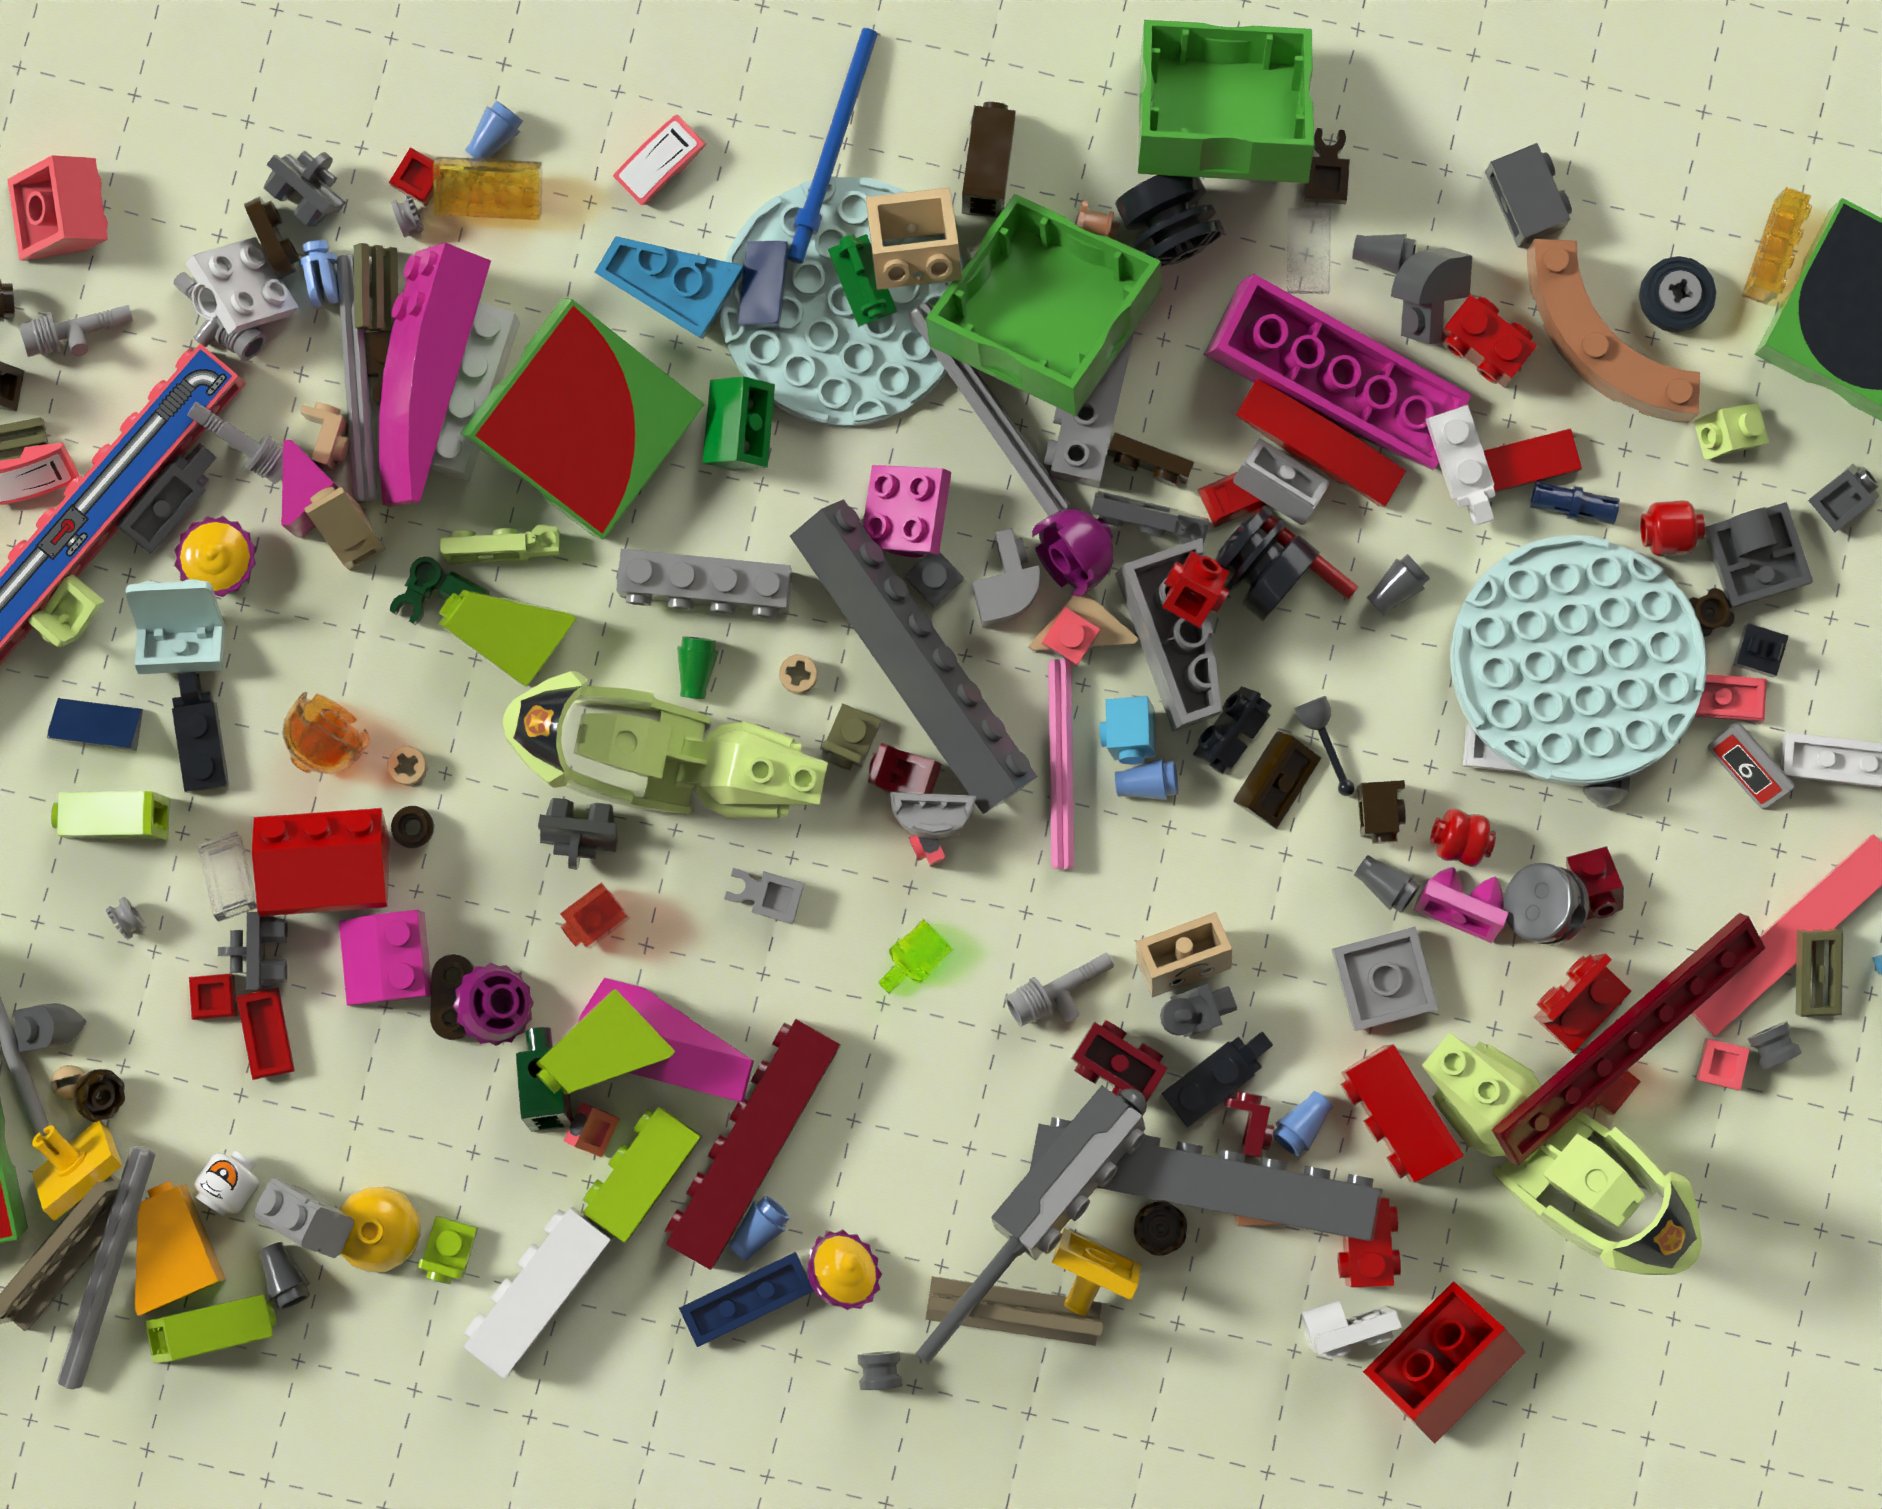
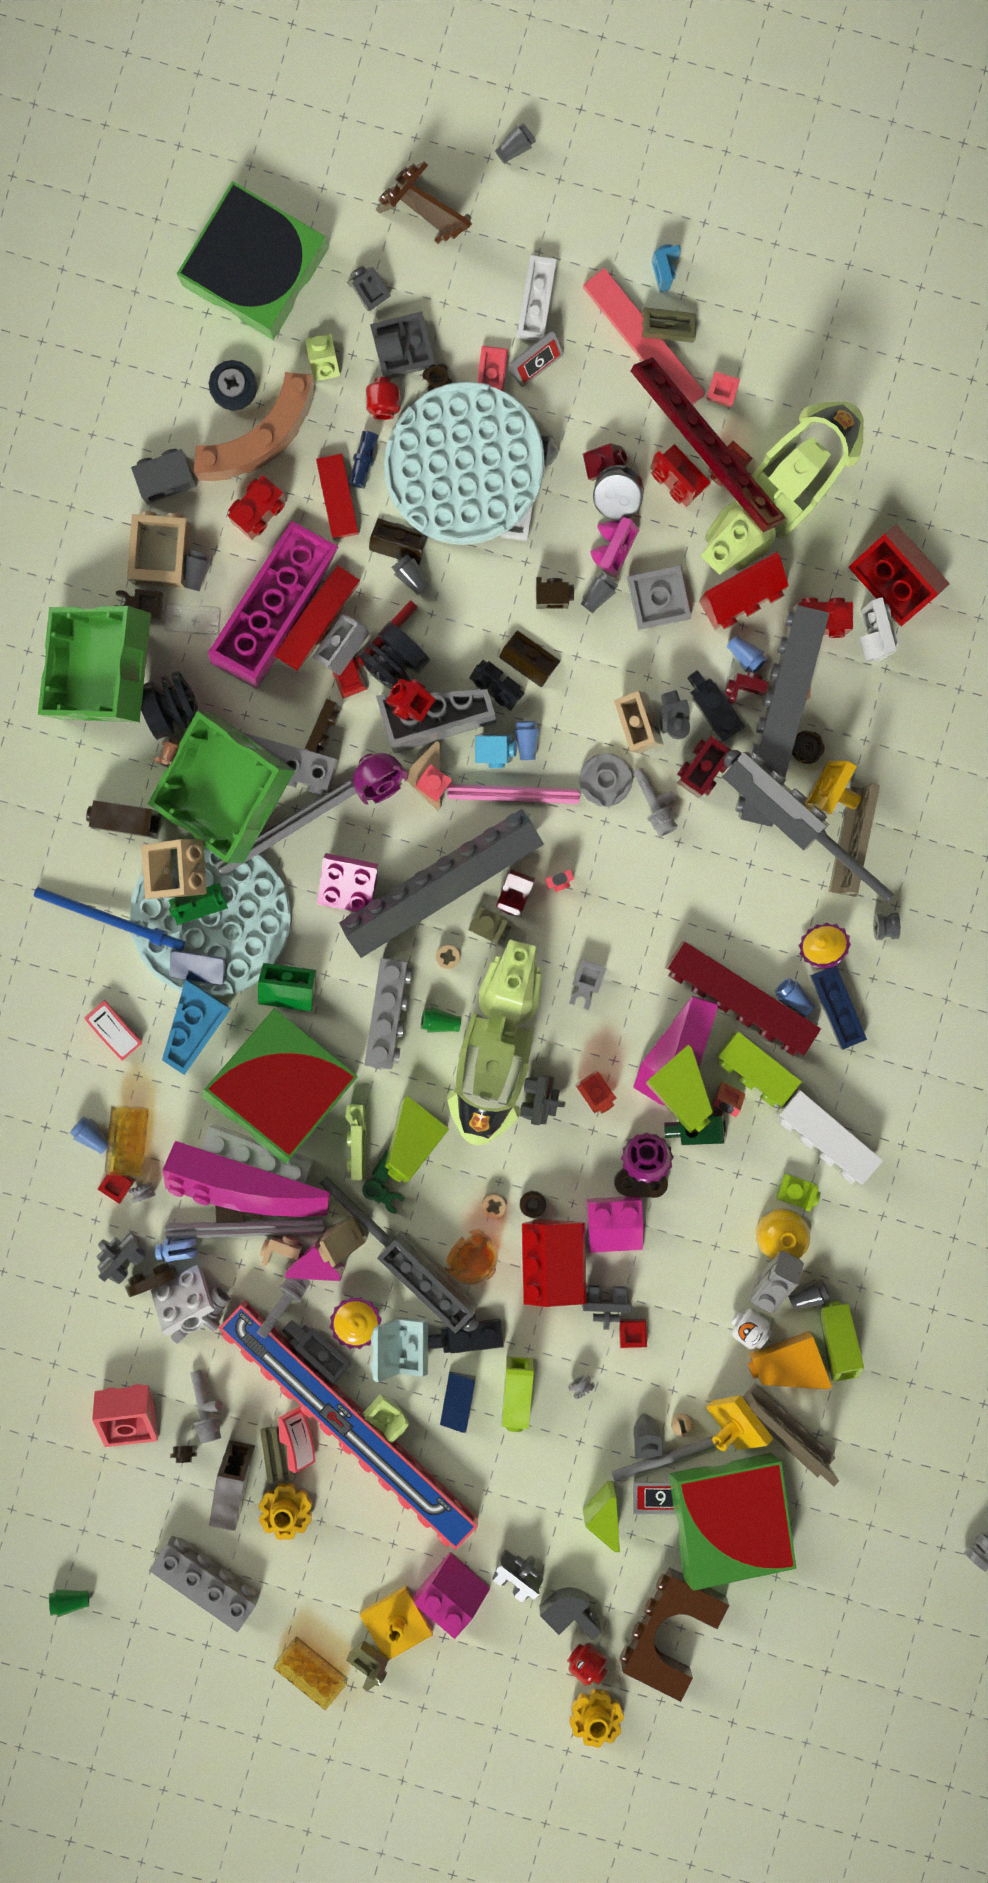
camera: 85 degrees left, 5 degrees up
light grey axle [57,1146,155,1390] -> none
dark brown plate [73,1069,125,1122] -> none
clear tile [197,831,257,922] -> none
red tile [236,987,295,1080] -> none
olive tile [354,243,398,332] -> none
clear neon green piece [878,918,954,994] -> none
light grey tile [890,792,976,839] -> none
dark grey plate [904,551,964,608] -> none
light grey brick [972,528,1040,627] -> none
dark grey hinge [1091,491,1209,544] -> none
hinge [1294,695,1355,796] -> none
dark grey brick [1391,248,1472,344] -> none
white hinge [1425,405,1496,526] -> none
red piece [1430,808,1496,867] -> none
black tile [1733,623,1789,678] -> none
clear yellow piece [1742,187,1812,305] -> none
dark grey wheel [1748,1021,1802,1070] -> none
none -> tan window [127,511,190,588]
none -> dark grey piece [319,1176,480,1334]
none -> dark brown slope [369,518,428,565]
none -> light grey tile [579,753,632,807]

